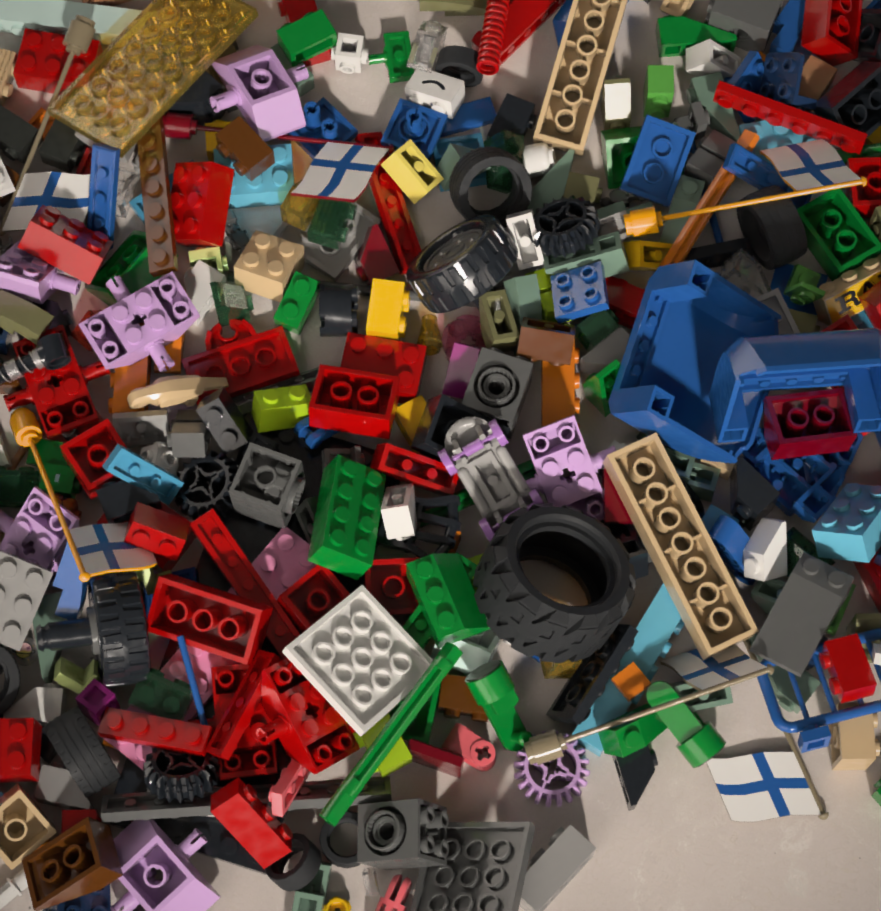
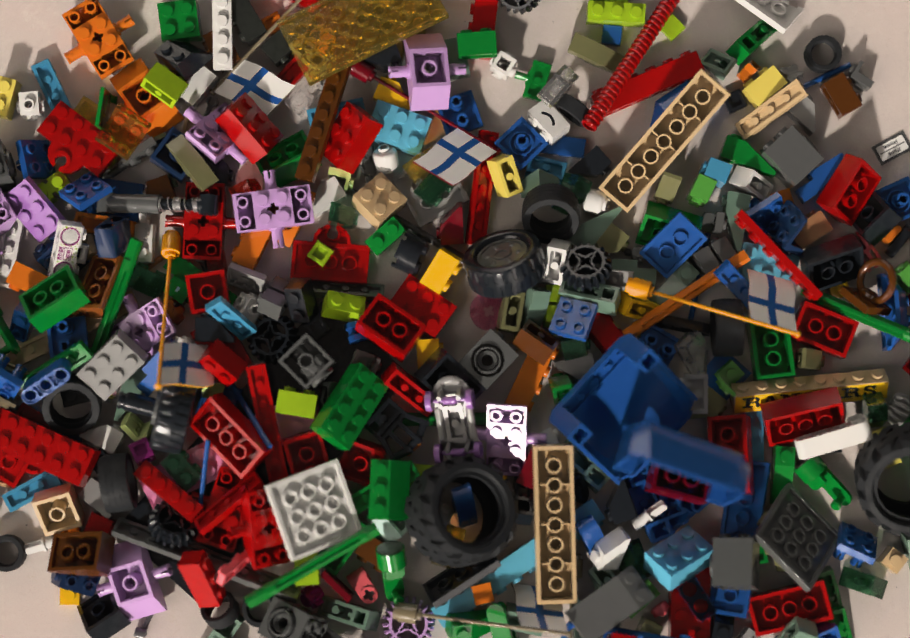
camera: 25 degrees right, 15 degrees up
blue tile [87,143,120,250] -> none
tan animal [127,375,229,409] -> none
reddish brown brick [215,116,275,181] -> none
white slope [381,483,417,541] -> none
clear yellow cone [417,314,443,356] -> none
tile [442,341,481,399] -> none
none -> blue axle [230,383,272,449]
none -> lime brick [275,386,319,419]
none -> magenta gear [300,585,324,609]
none -> lime tile [307,240,334,267]
none -> sand green slope [317,595,382,631]
none -> white head [373,144,399,174]
none -> blue slope [451,483,478,529]
none -> white axle [630,500,667,531]
none -> coral tile [651,600,670,618]
none -> dark azure brick [698,157,733,189]

